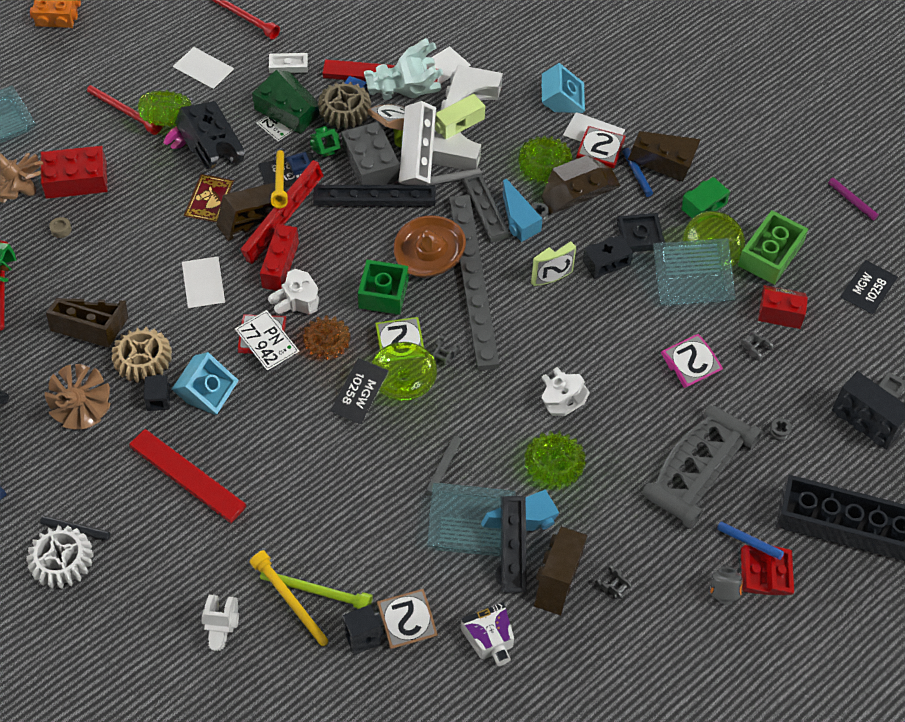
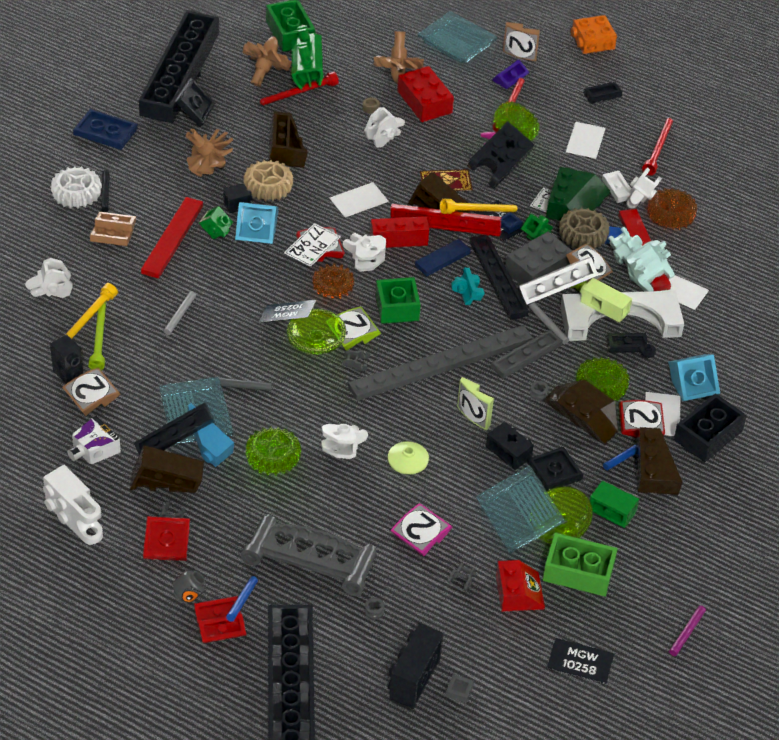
camera: 70 degrees right, 10 degrees down
dark orange hat [394,216,466,278] -> none
dark azure slope [502,179,542,242] -> none
none -> white brick [43,465,103,545]
none -> medium nougat slope [90,211,136,246]
none -> red tile [143,516,190,561]
none -> light grey bar [164,291,196,335]
none -> green brick [199,206,233,239]
none -> white hinge [364,107,405,148]
none -> yellowish green dish [388,442,429,474]
none -> dark blue tile [415,239,471,277]
none -> teal hips [451,267,484,305]
none -> dark purple slope [492,59,530,89]
none -> slope [503,22,540,61]
none -> black tile [583,82,622,104]
none -> black hinge [607,333,656,358]
none -> white hinge [626,168,662,209]
none -> clear orange gear [647,187,697,230]
none -> black brick [673,393,747,462]

